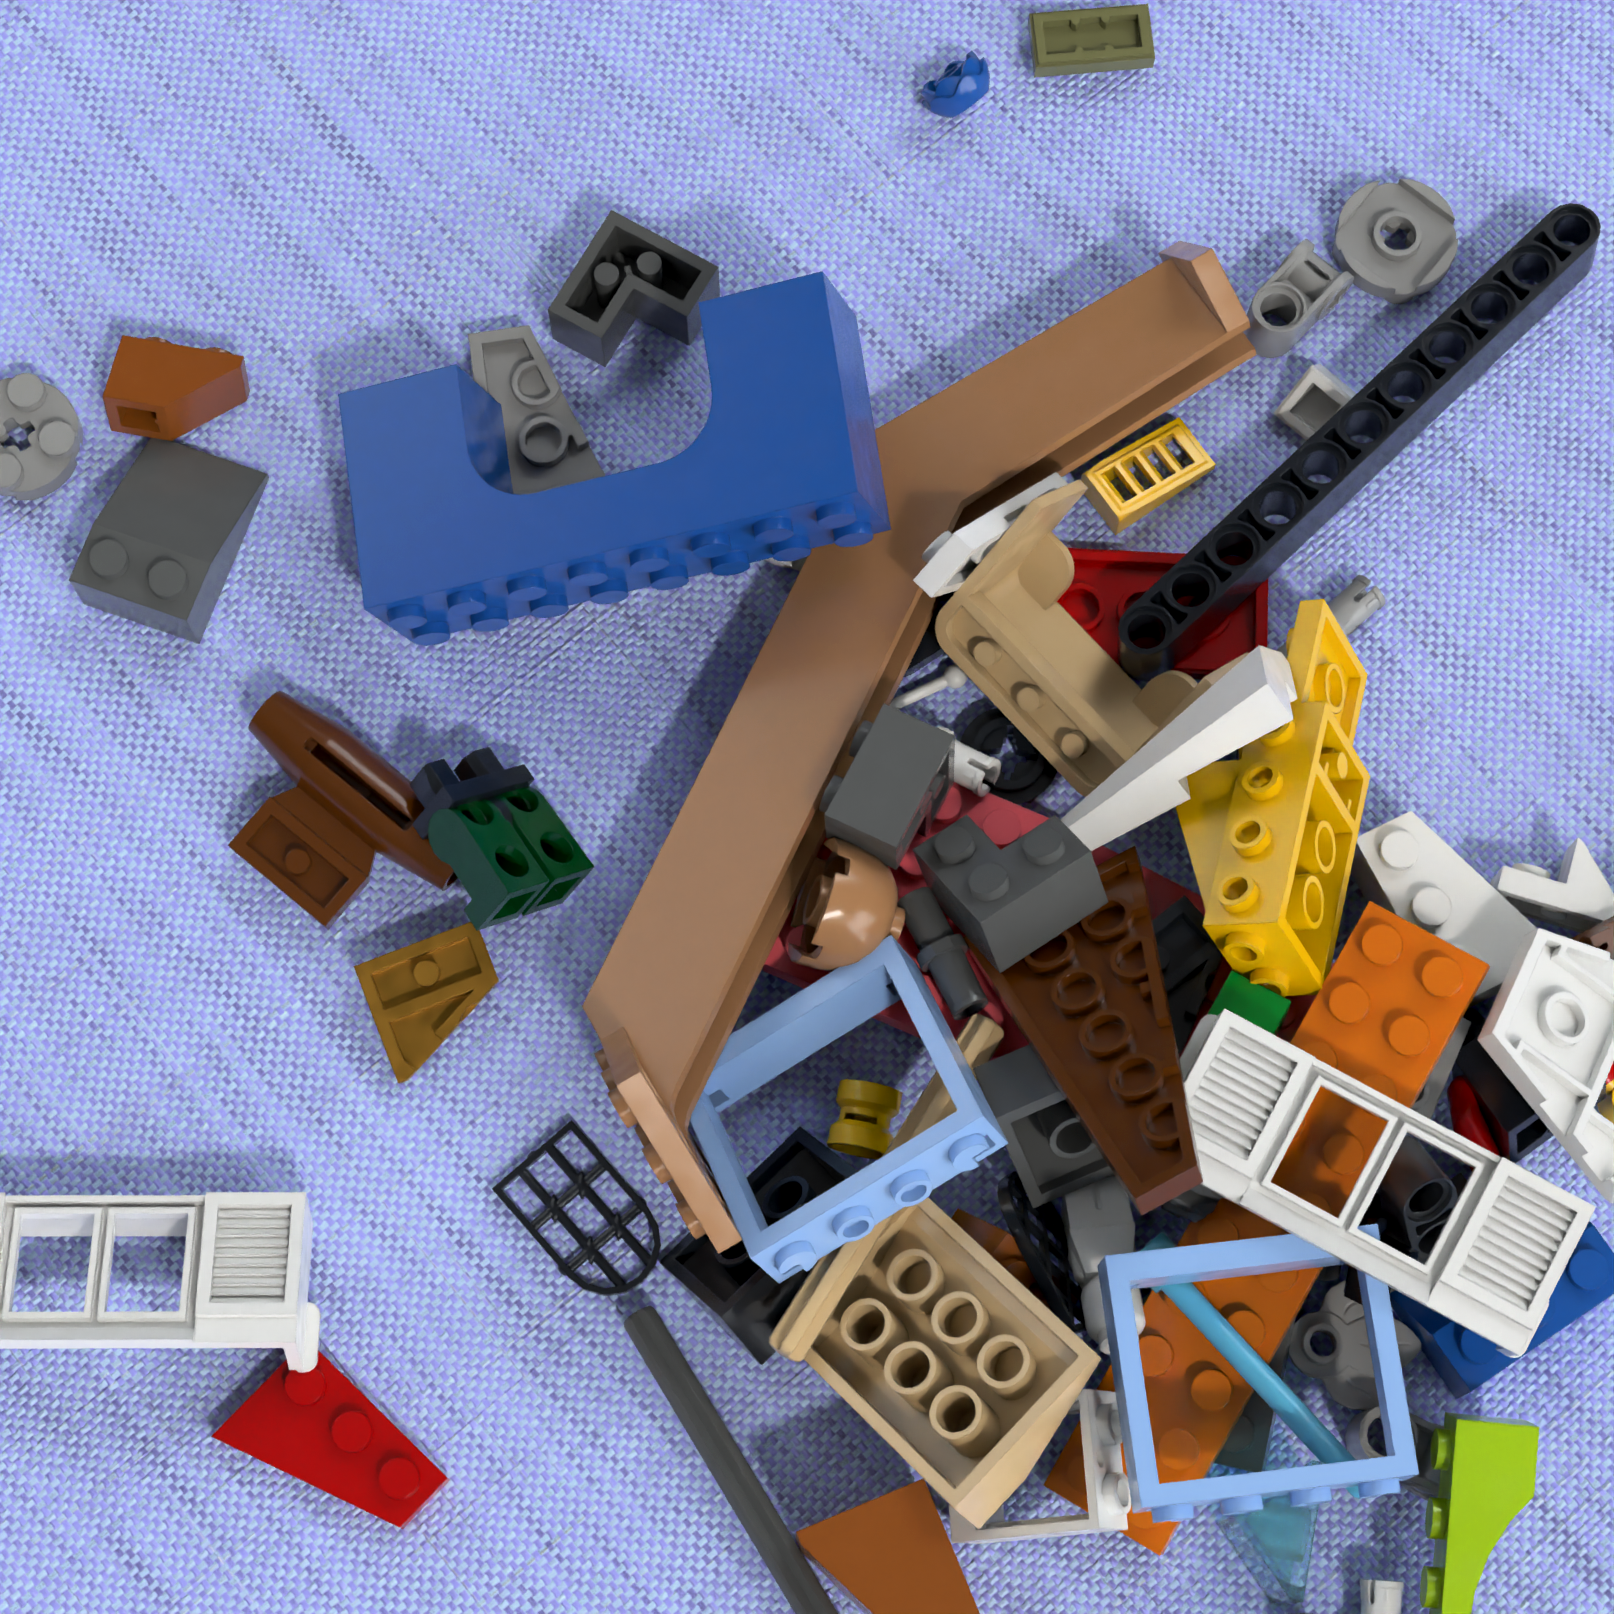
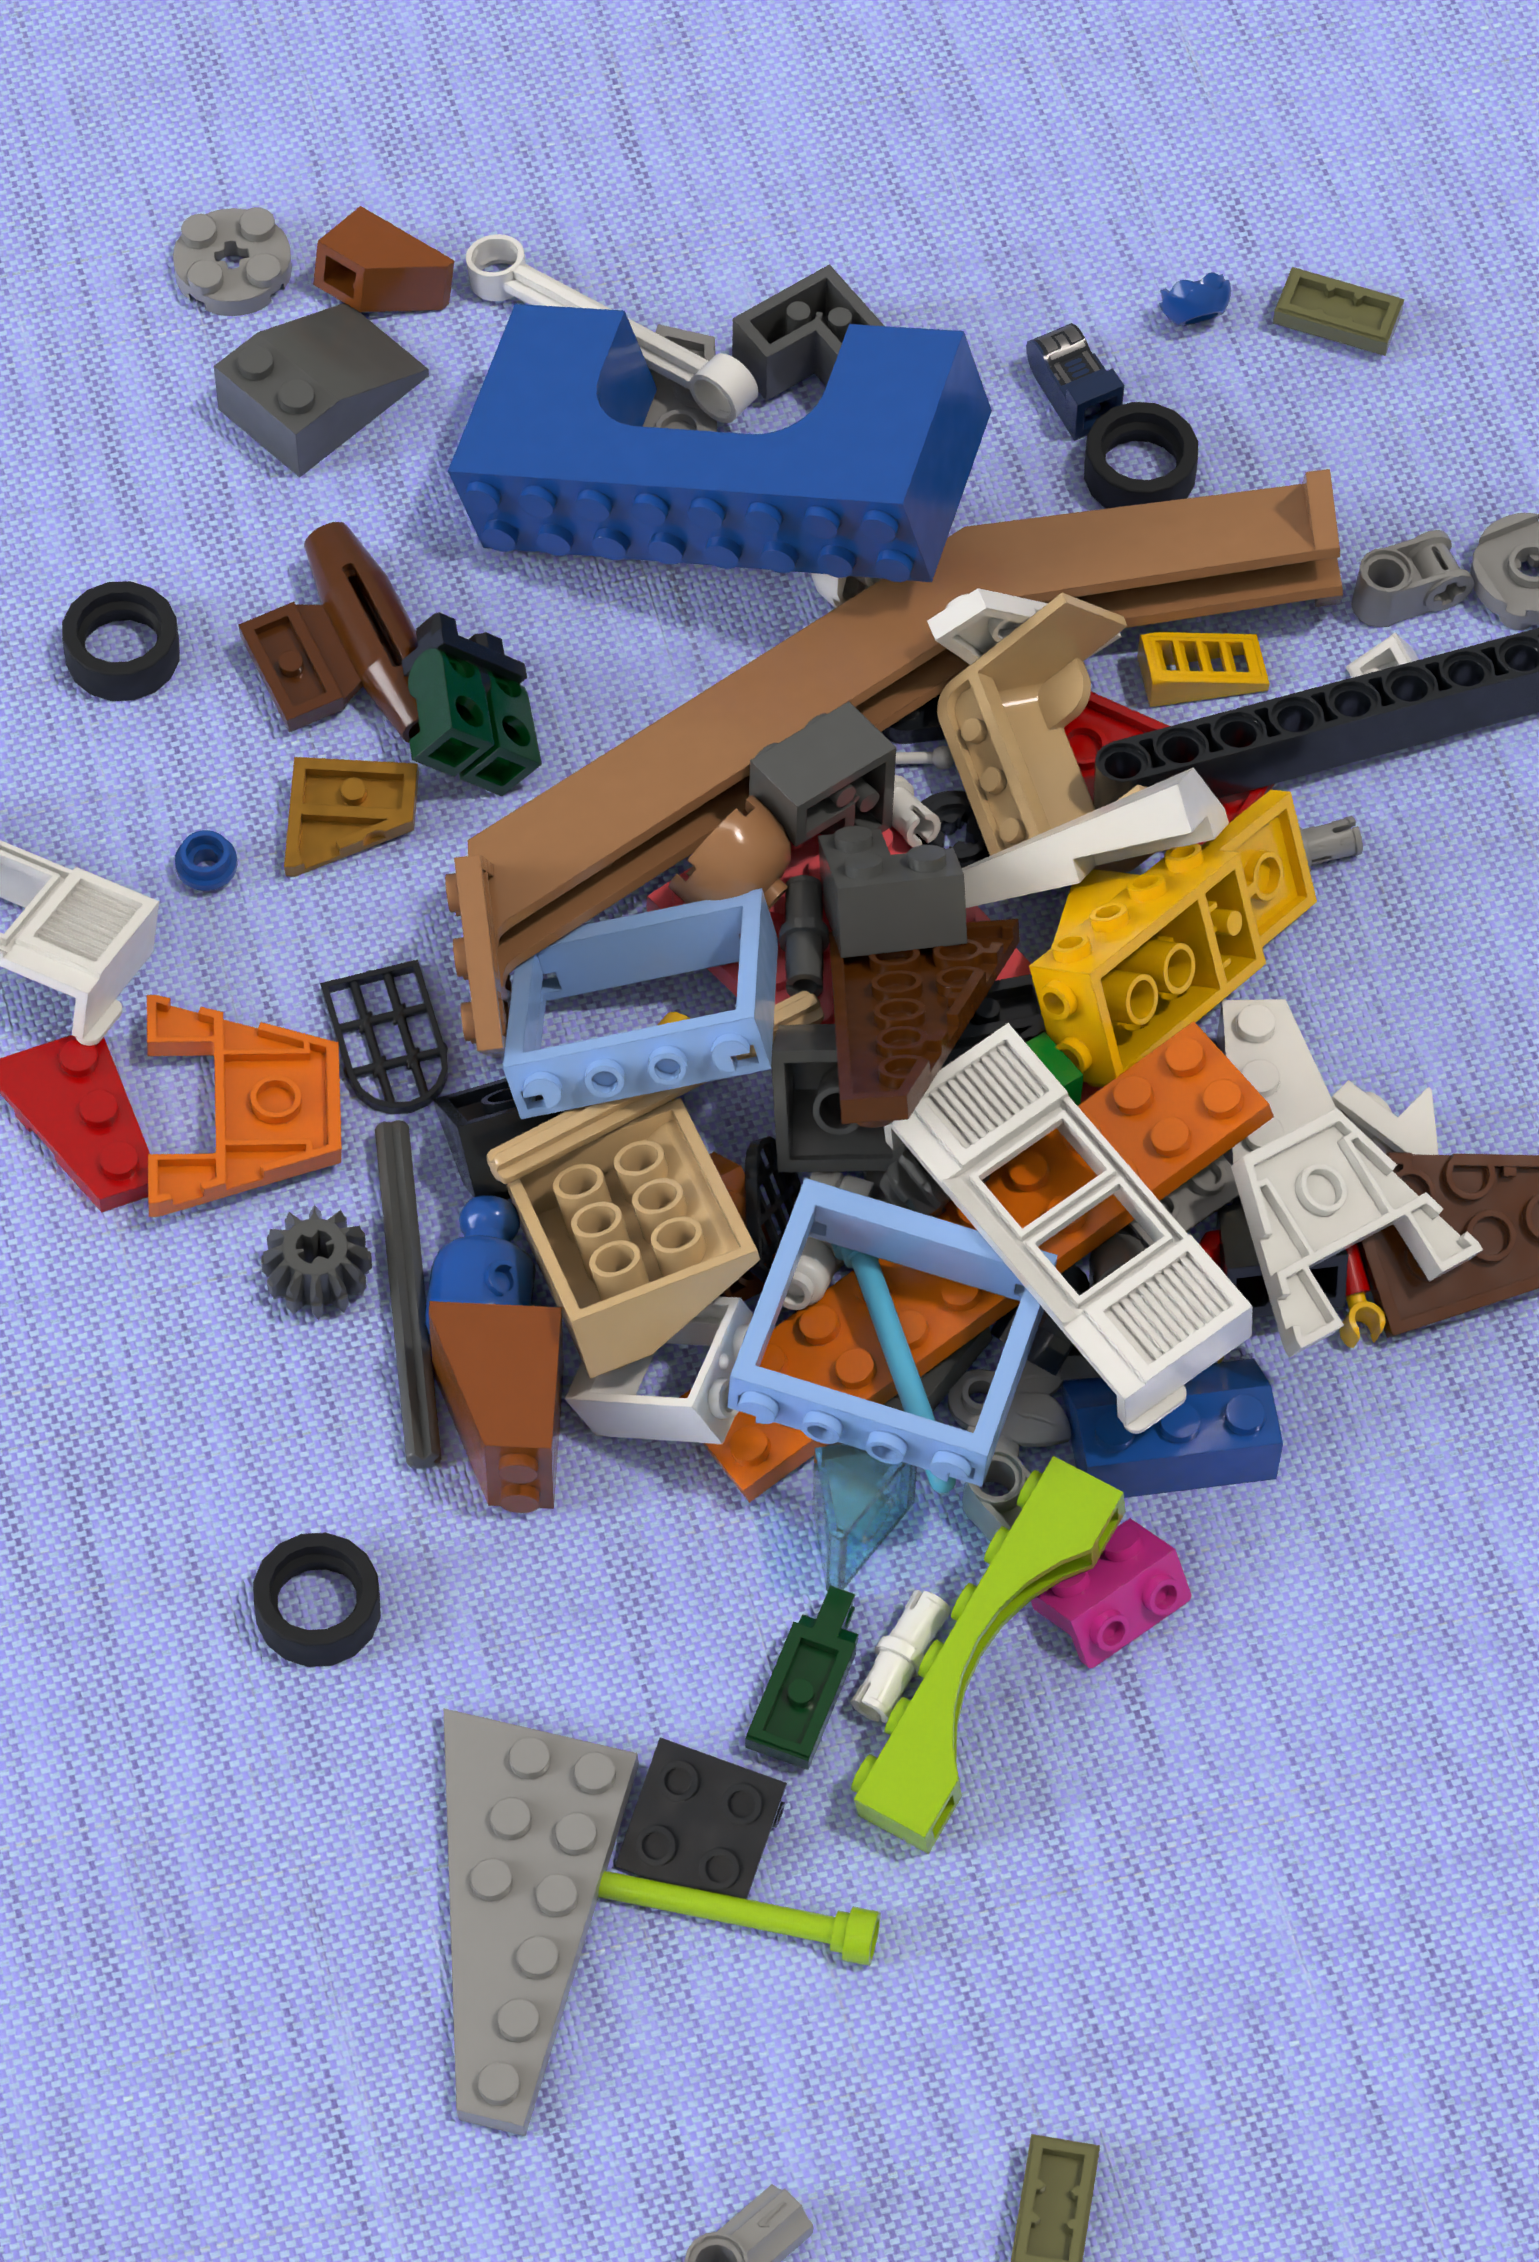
camera: 25 degrees right, 15 degrees down
none -> black tyre [62,581,180,701]
none -> orange wing [147,995,342,1217]
none -> blue plate [175,830,238,891]
none -> dark grey gear [261,1205,372,1320]
none -> blue piece [425,1196,536,1335]
none -> white piece [466,234,758,423]
none -> dark blue leg [1026,323,1125,441]
none -> dark pink bracket [1031,1518,1192,1668]
none -> black tyre [1084,402,1198,509]

